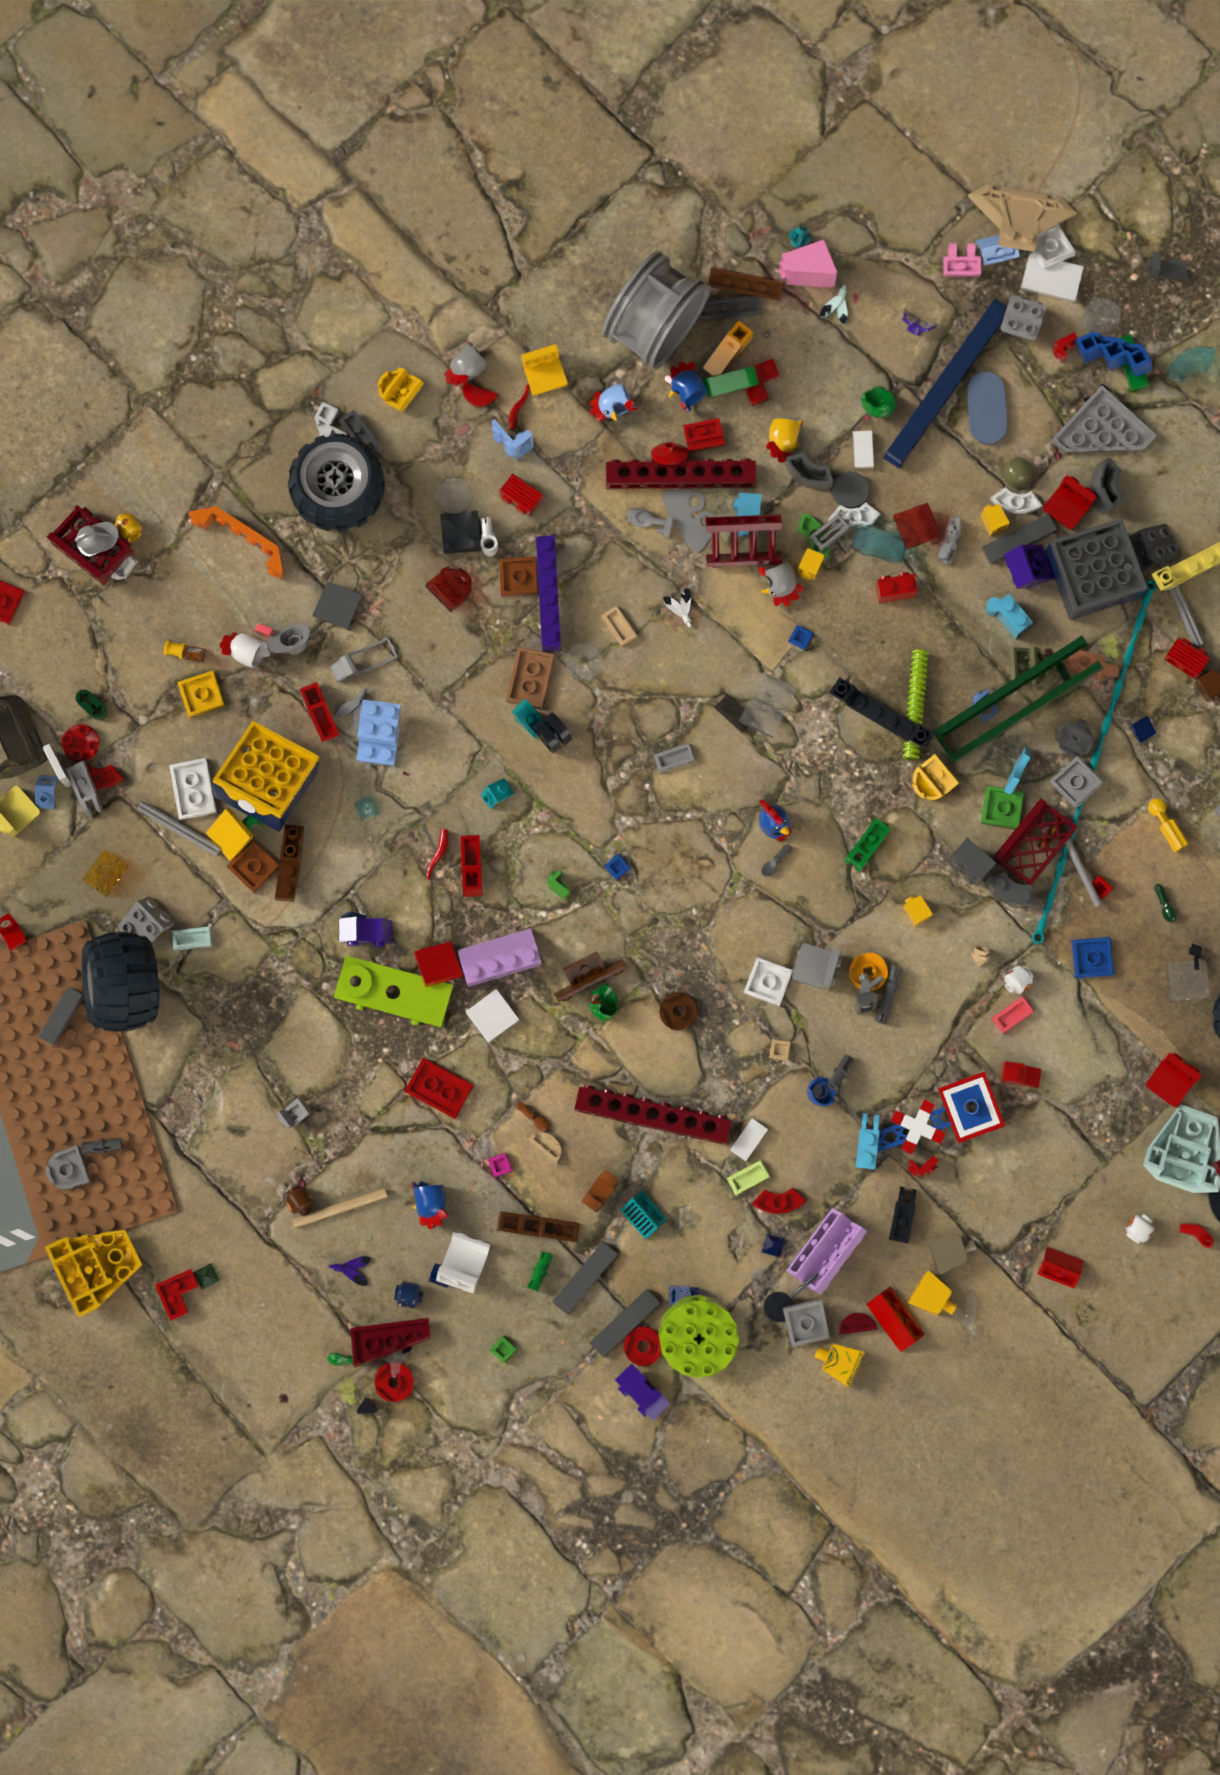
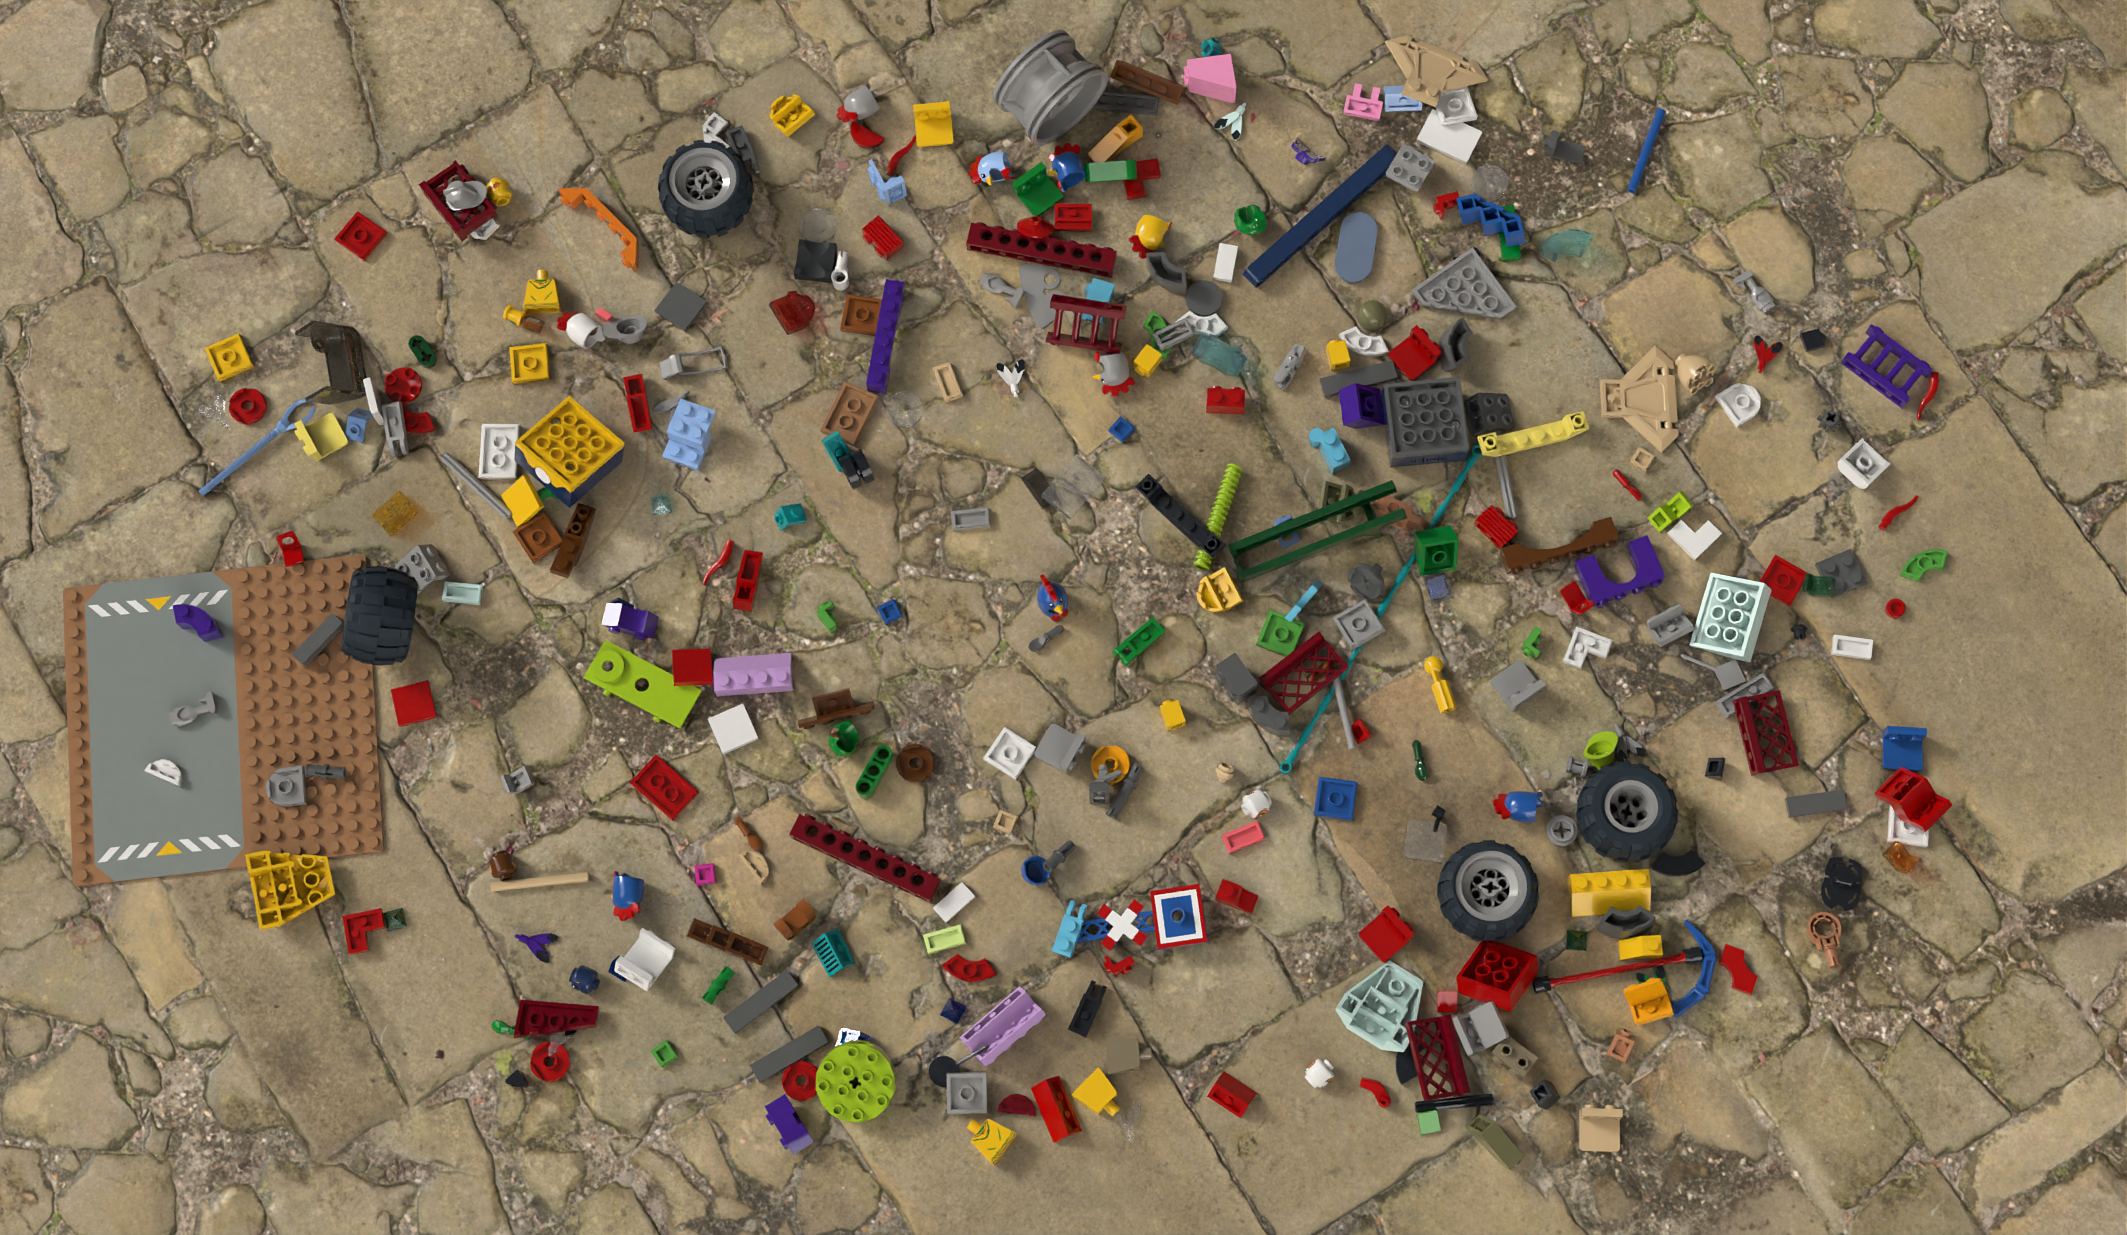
camera: 15 degrees right, 5 degrees down
clear red bracket [893,502,942,550] -> none
none -> red tile [391,680,437,727]
none -> yellow torso [523,270,562,314]
none -> green beam [856,745,893,799]
none -> green bracket [1012,162,1064,216]
none -> green slope [1414,526,1459,576]

